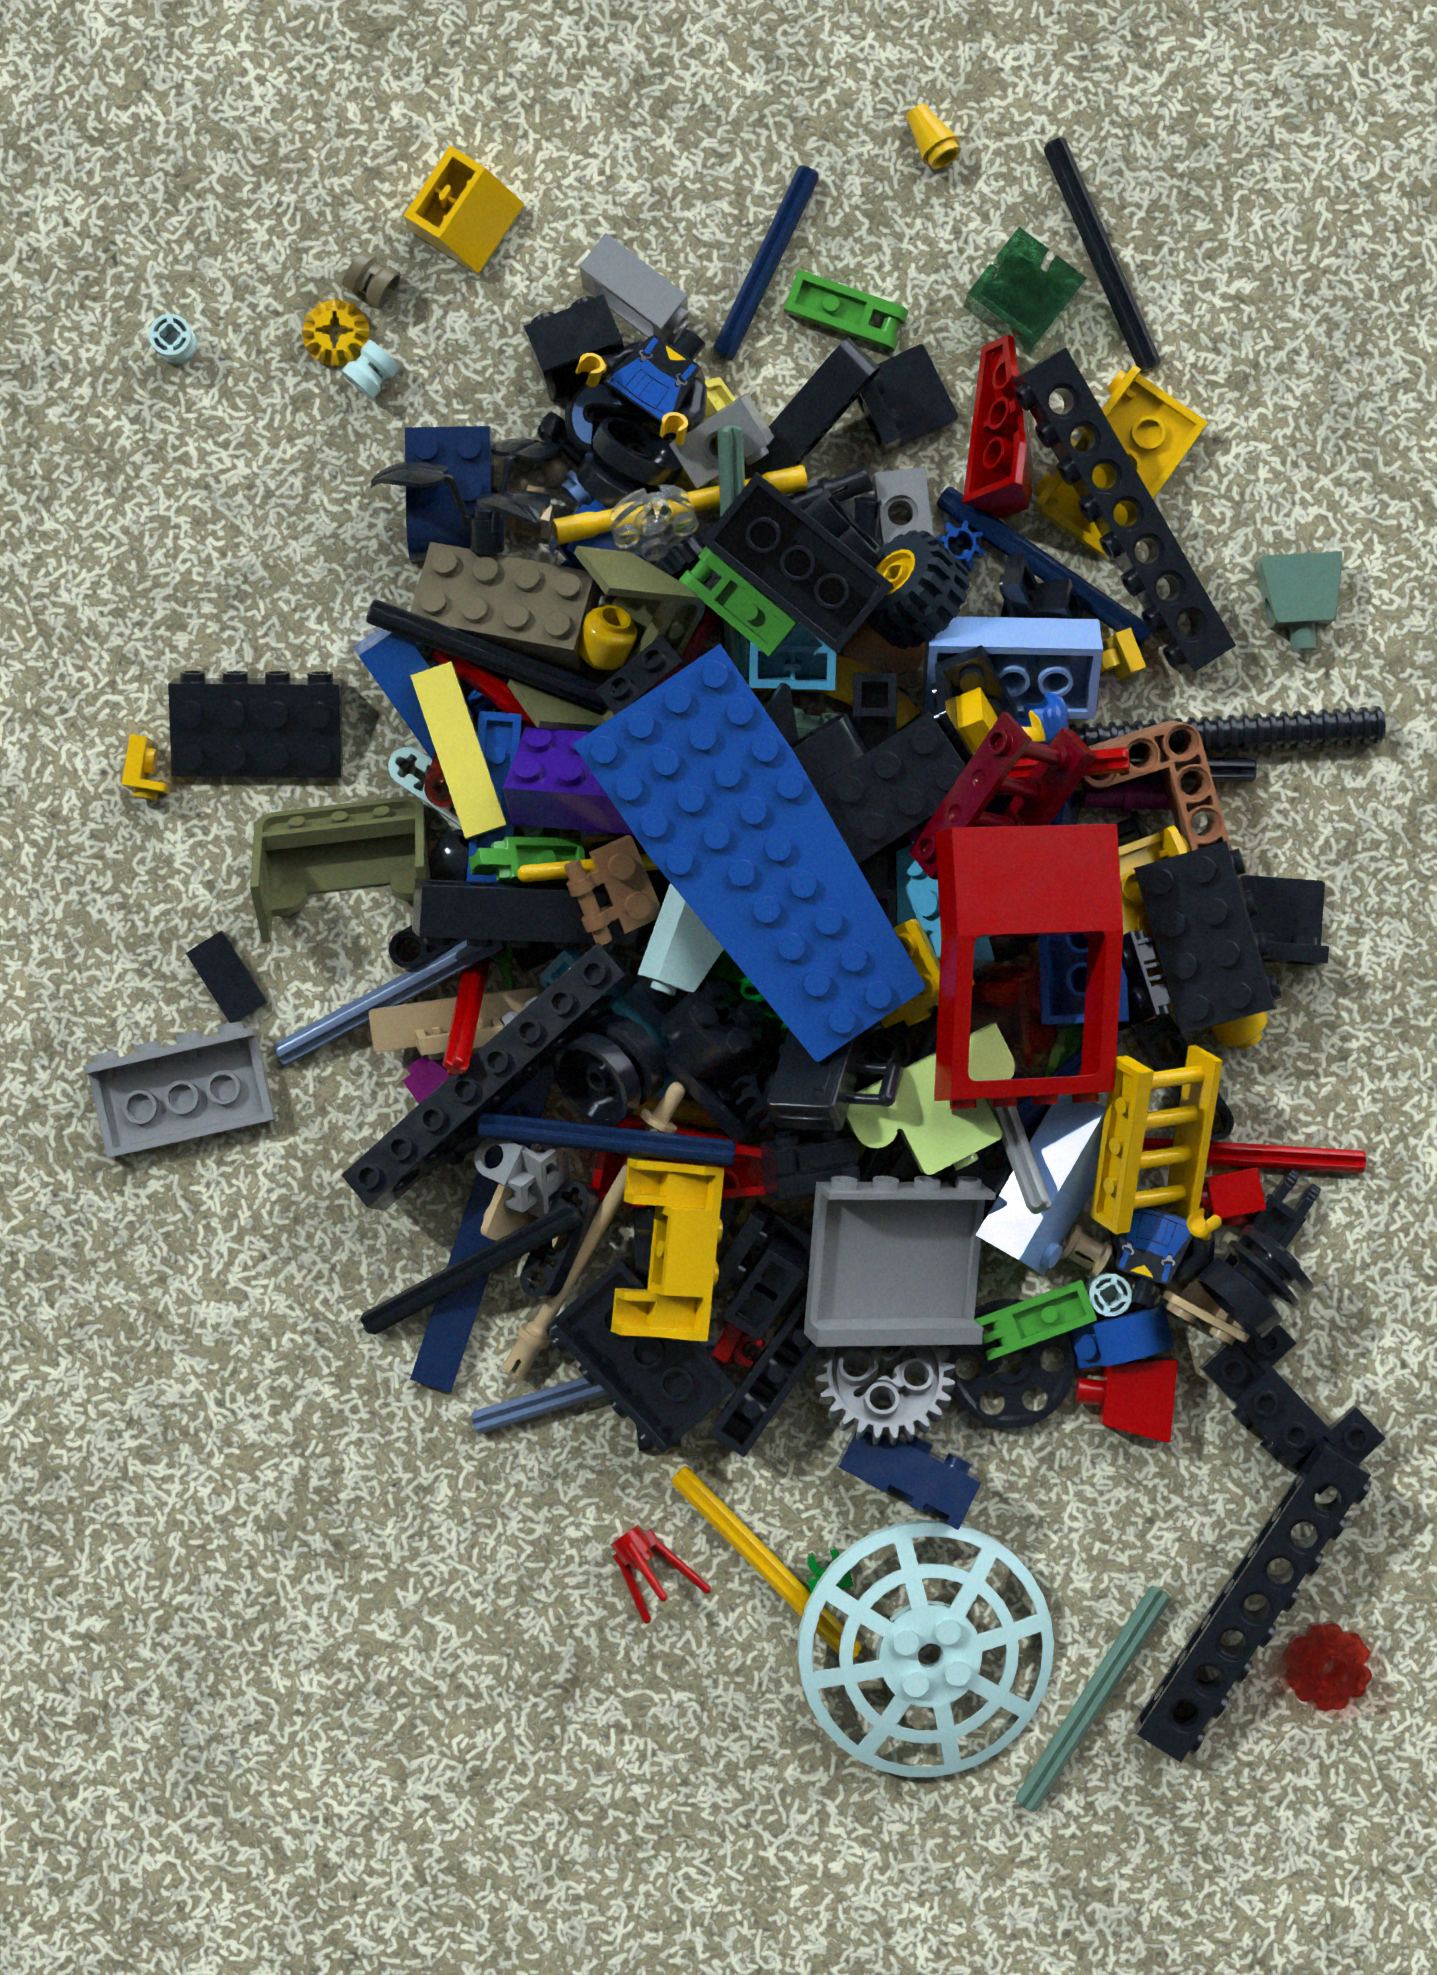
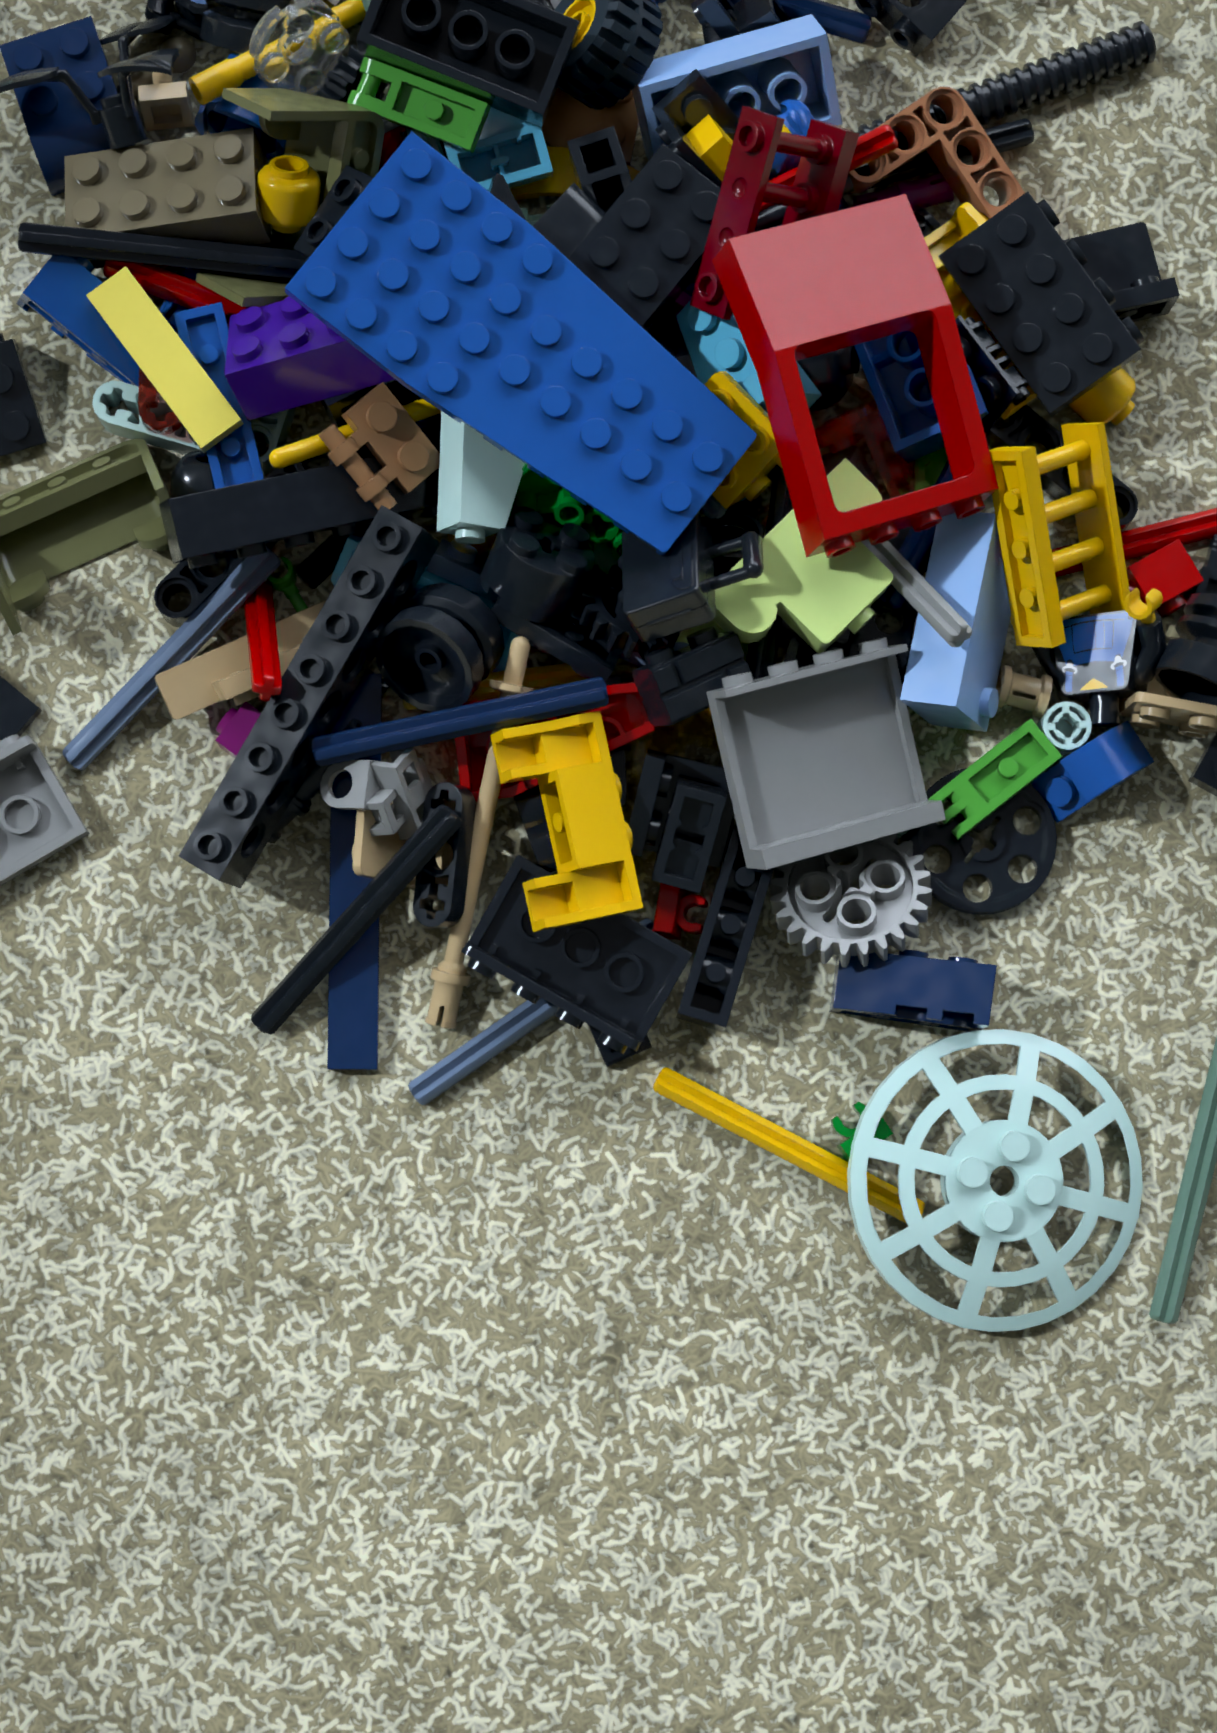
camera: 20 degrees left, 5 degrees down
bright green hinge [469,837,586,885] -> none
light blue plate [561,470,596,507] -> none
red plant [610,1524,711,1624] -> none
red torso [1075,1357,1178,1443] -> none
yellow tile [1100,627,1146,681] -> none

